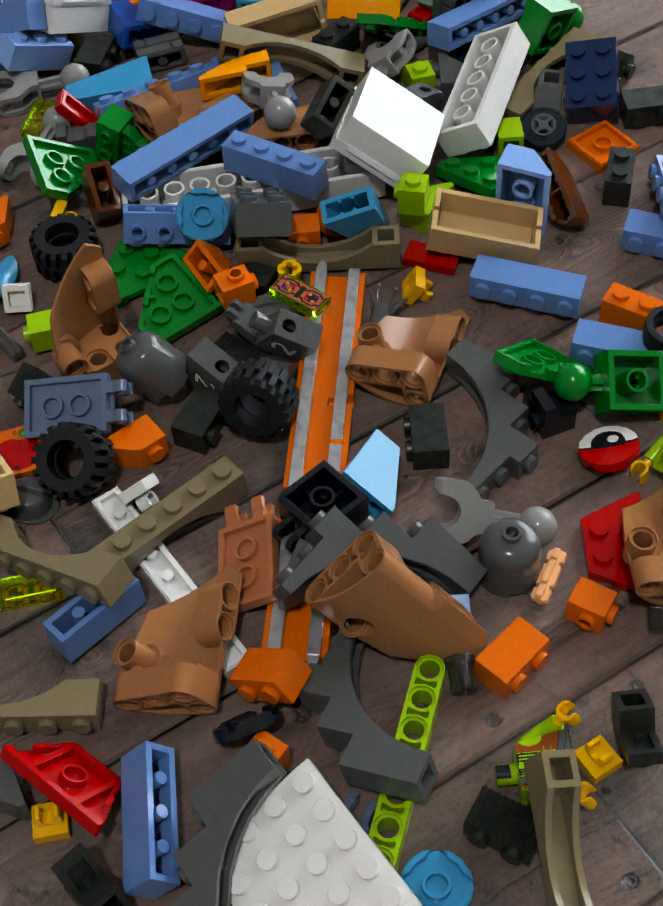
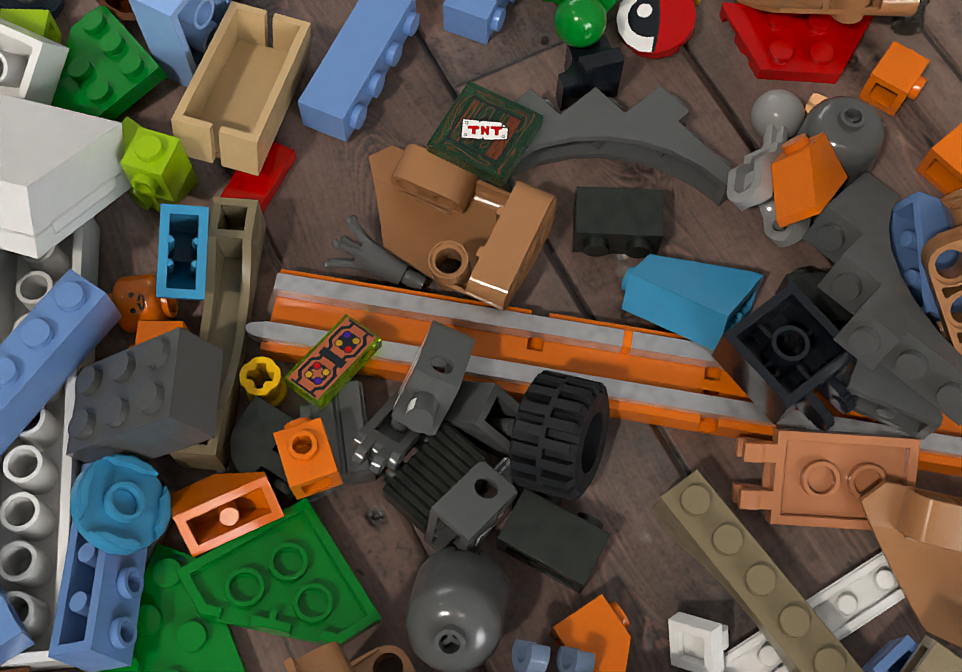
camera: 90 degrees left, 15 degrees up
yellow tile [402,265,433,306] -> none
green plate [492,338,594,383] -> none
none -> clear green tile [427,81,543,188]
none -> orange slope [771,132,848,228]

